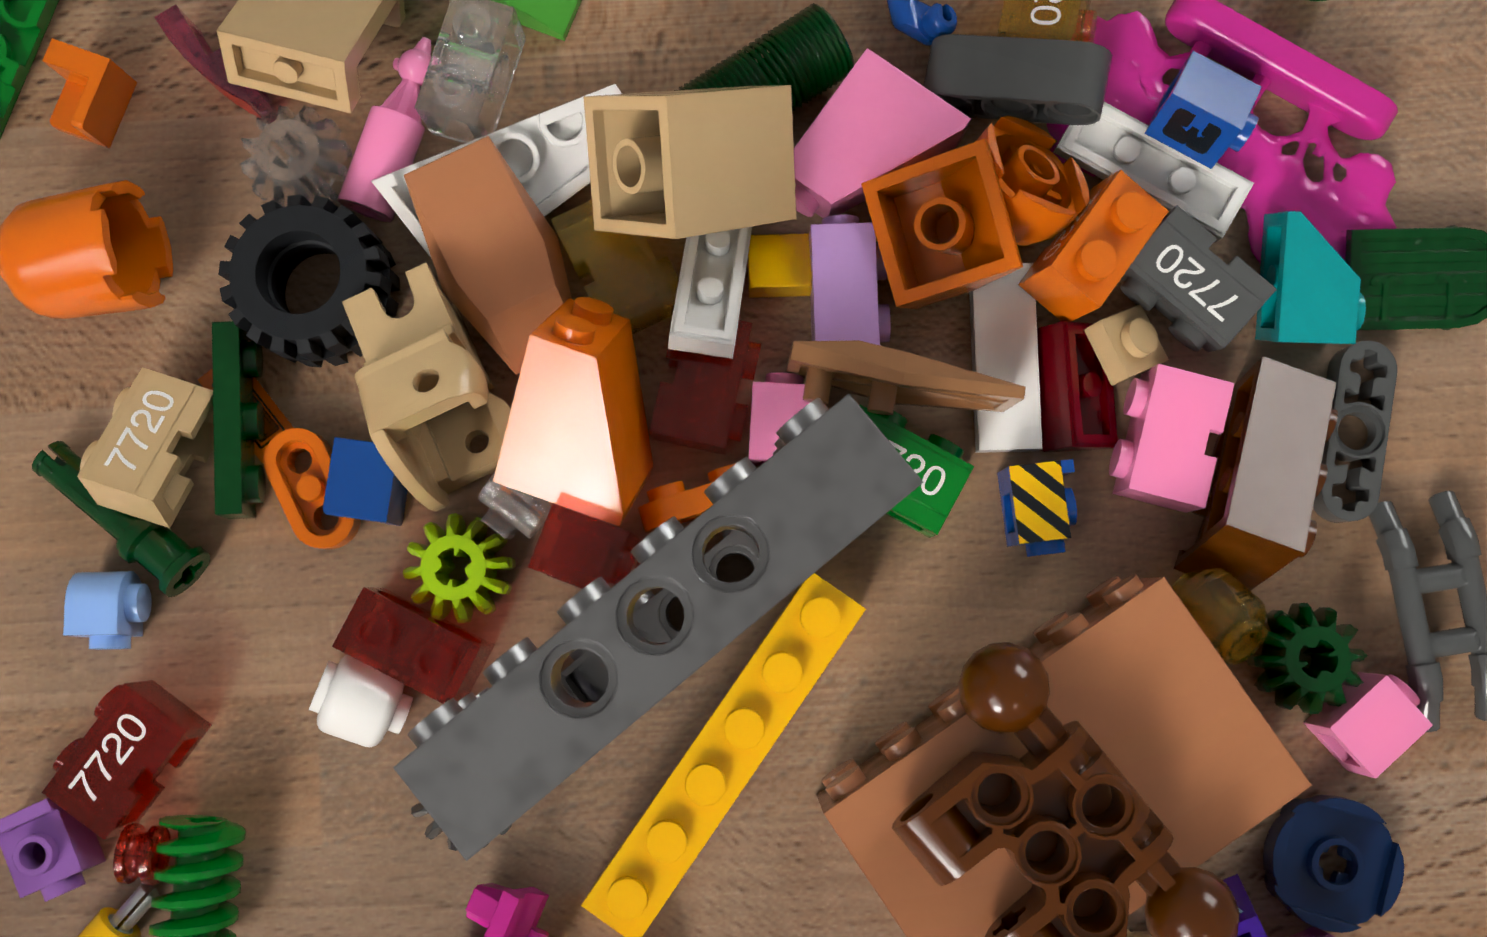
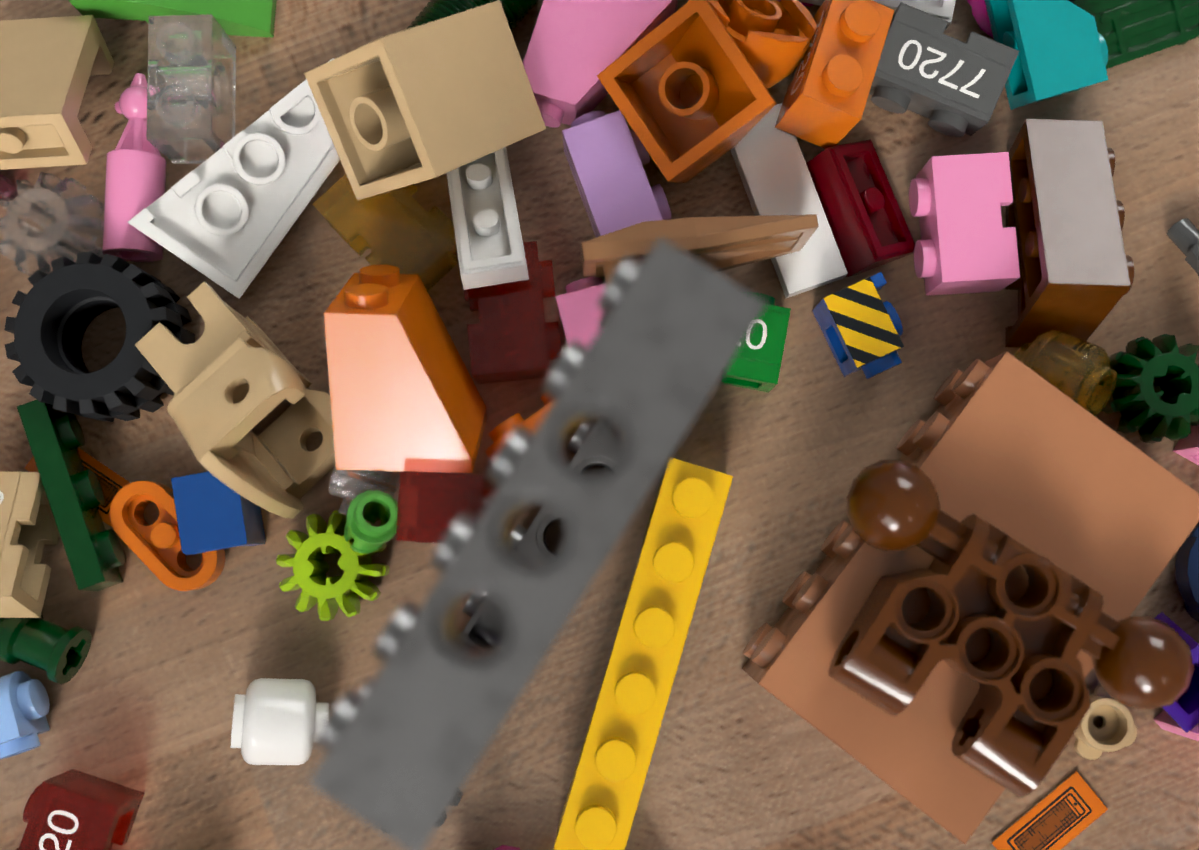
camera: 15 degrees left, 0 degrees up
clear red brick [332,587,495,704] -> none
nougat piece [404,136,572,375] -> none
yellow slope [748,233,812,298] -> none
tan plate [1084,305,1169,386] -> none
dark grey beam [1313,341,1397,523] -> none
none -> bright green pin [344,490,402,554]

